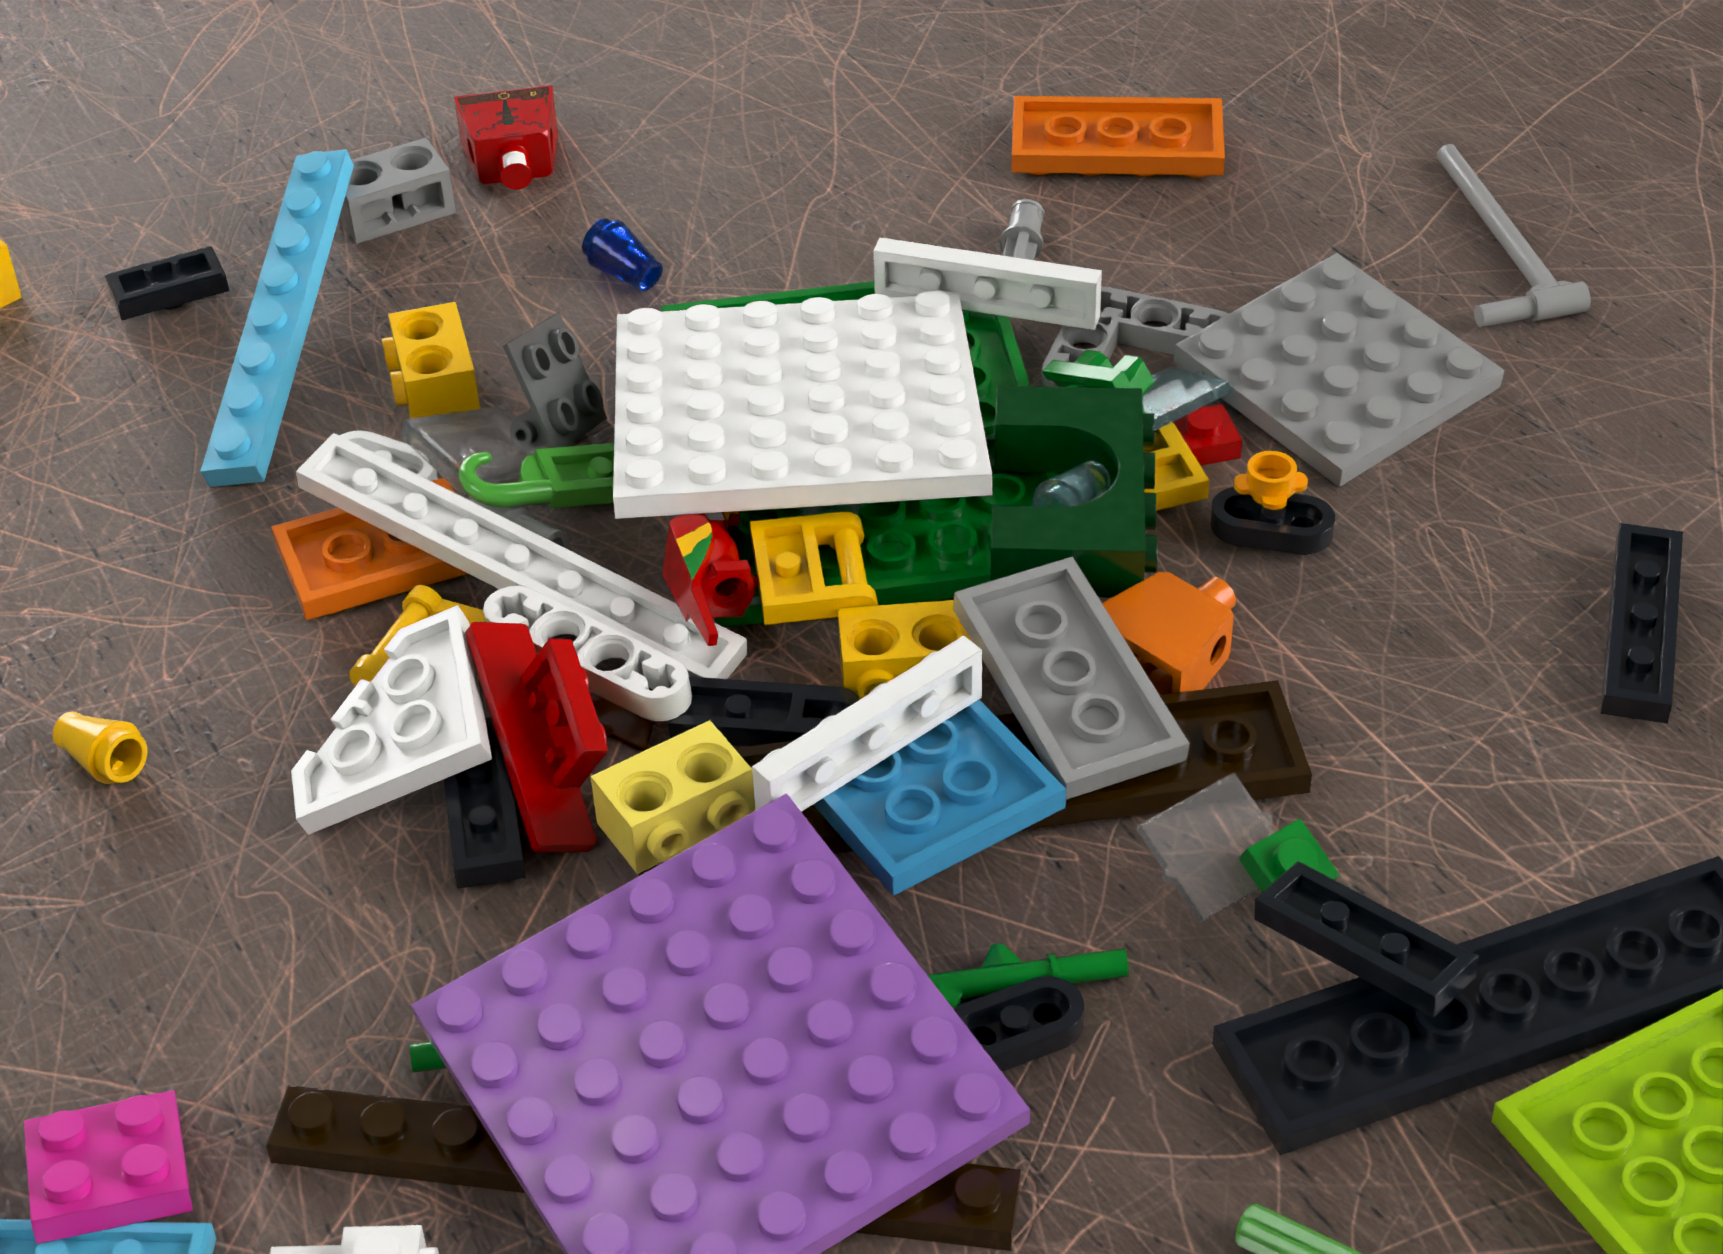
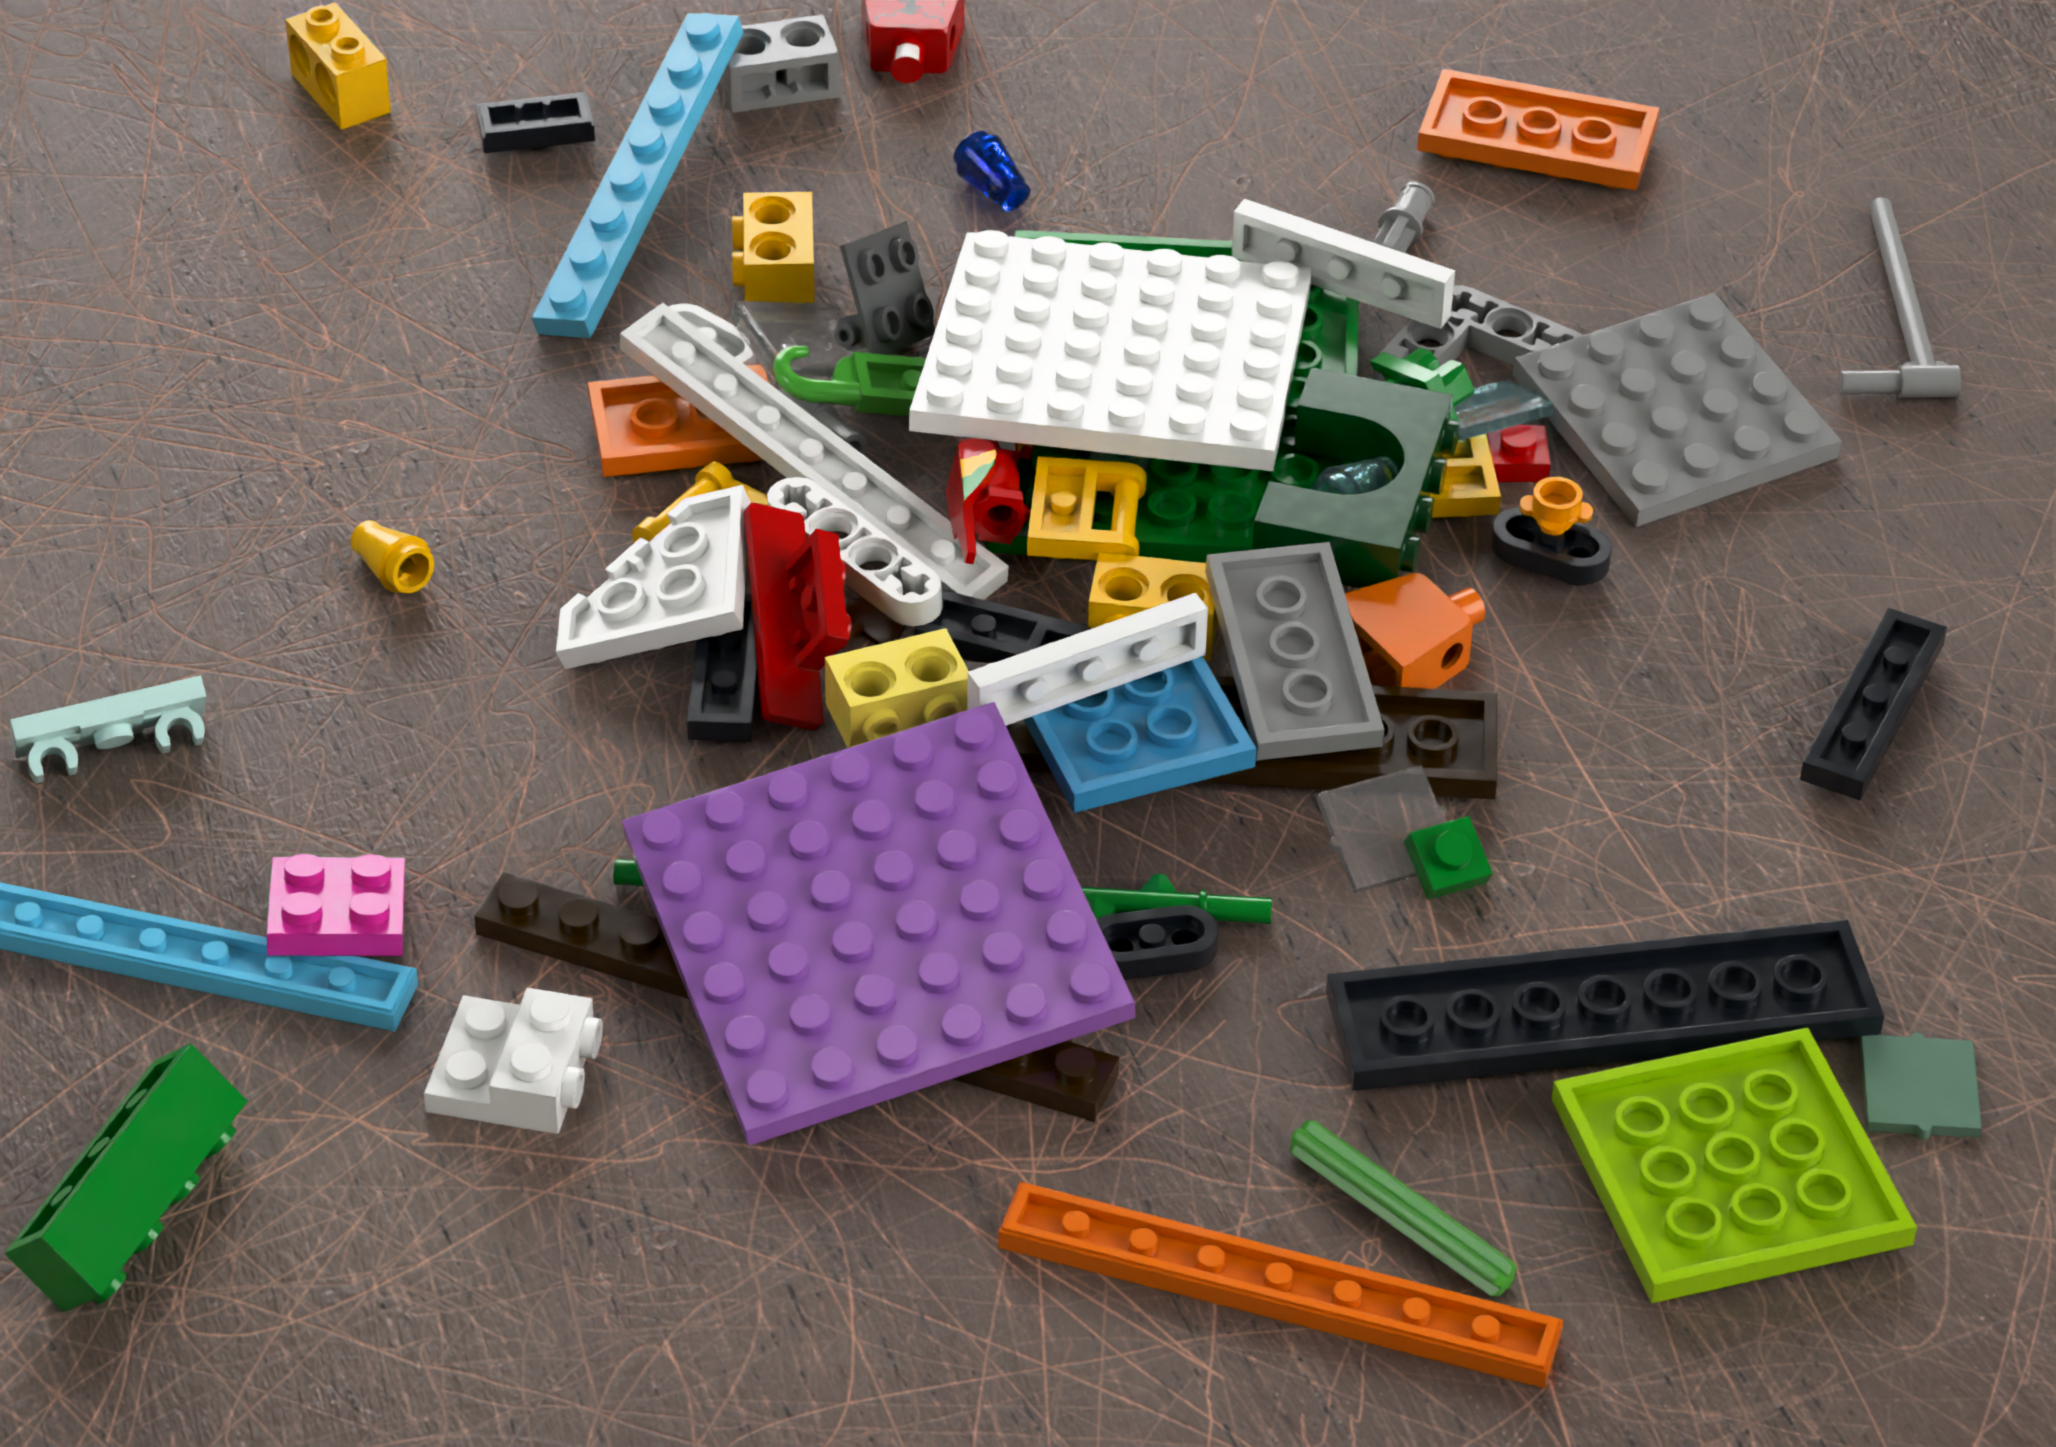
camera: 10 degrees right, 0 degrees up
black plate [1254,861,1478,1018] -> none

